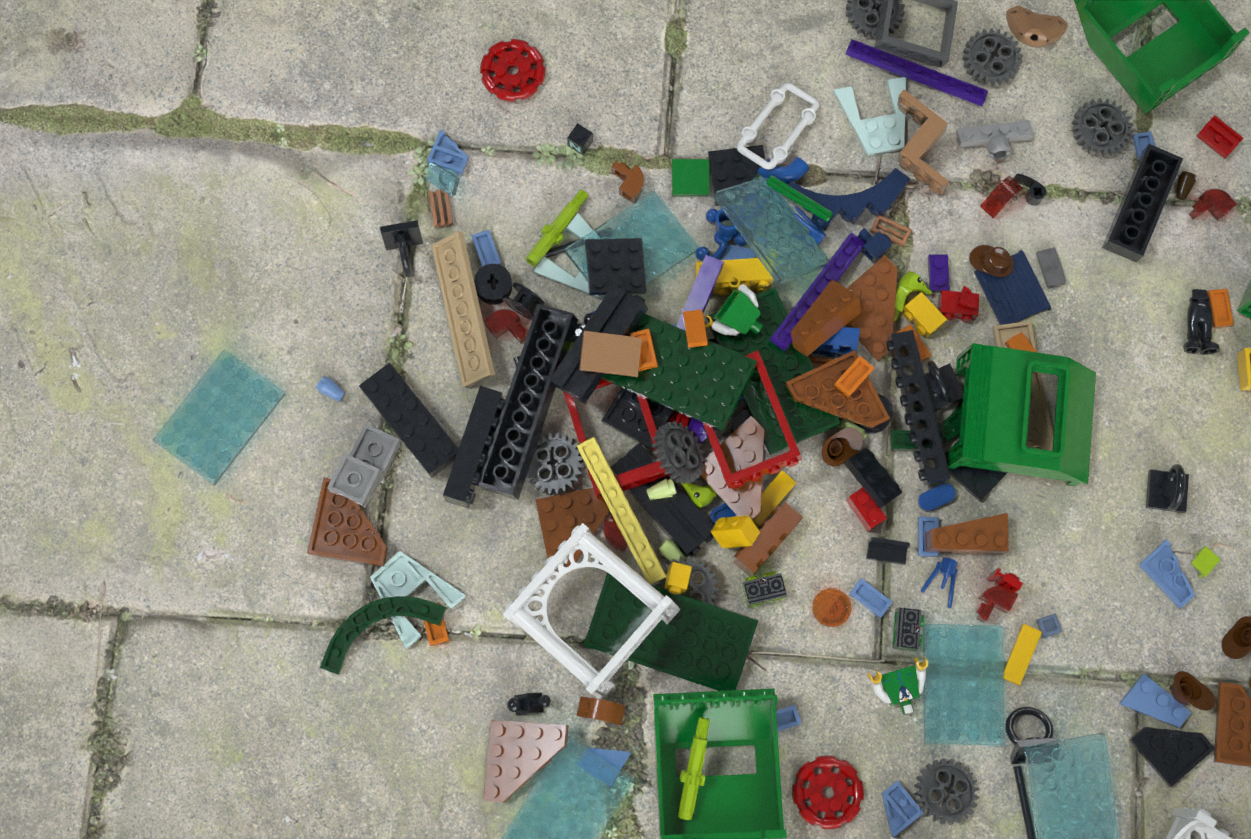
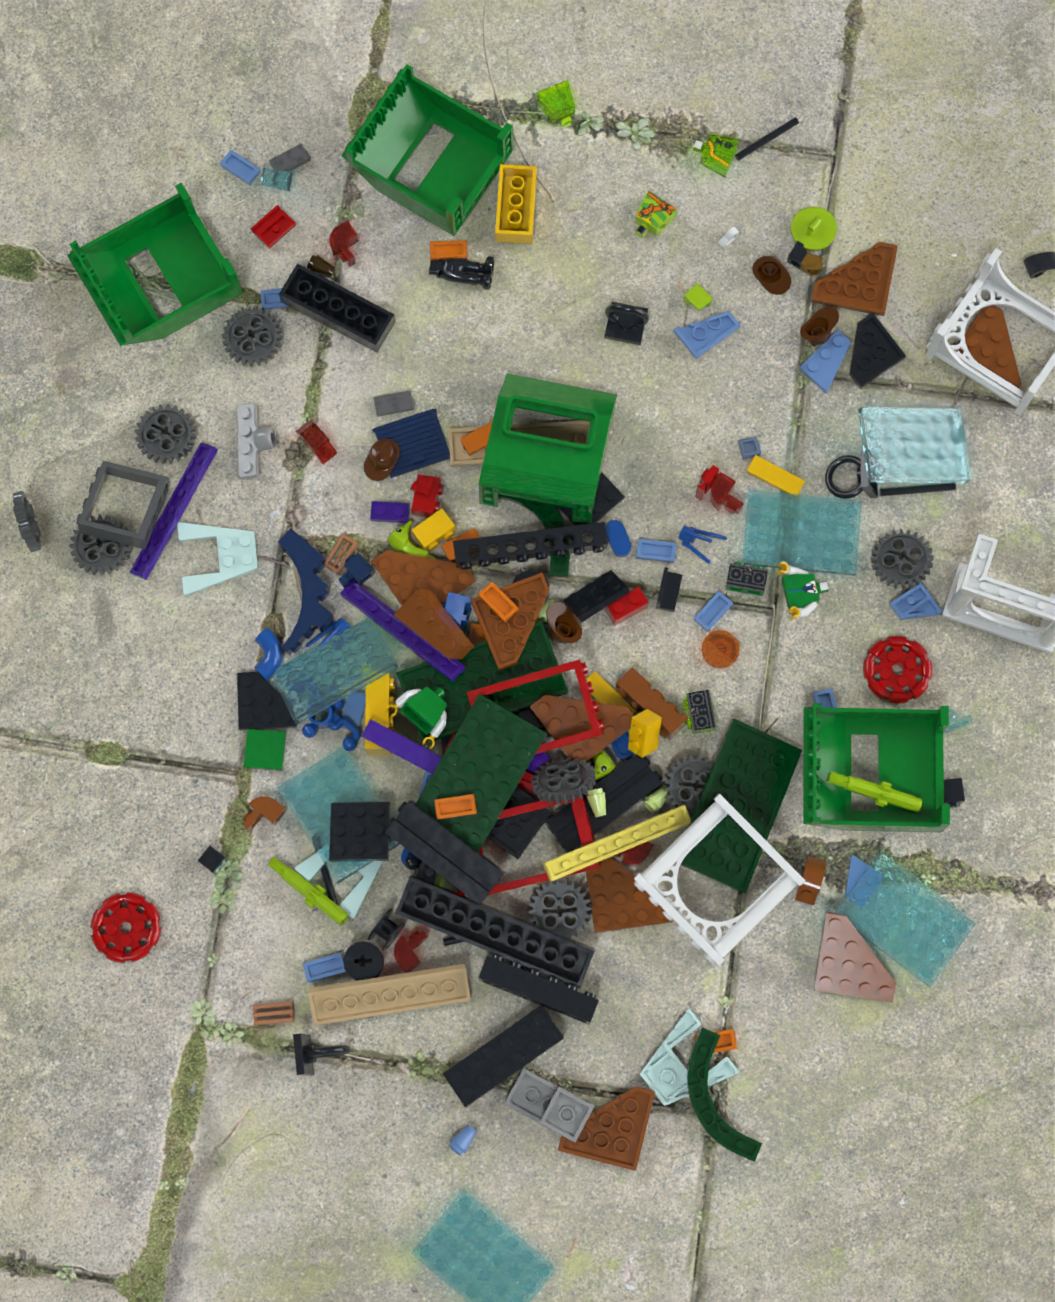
camera: 80 degrees left, 0 degrees up
clear light blue tile [426,162,460,196] -> none
medium blue wing [427,130,469,175] -> none
black piece [507,692,551,715] -> none
medium nougat tile [579,331,642,377] -> none
yellow brick [664,562,692,594] -> none
orange tile [683,309,707,348] -> none
white bar [737,83,819,170] -> none
green axle [766,175,833,222] -> none
medium nougat bracket [897,90,949,195] -> none
black tile [924,360,963,412] -> none
dark orange wedge [925,513,1009,555] -> none
medium nougat piece [1006,6,1068,47] -> none
black panel [1012,173,1046,206] -> none

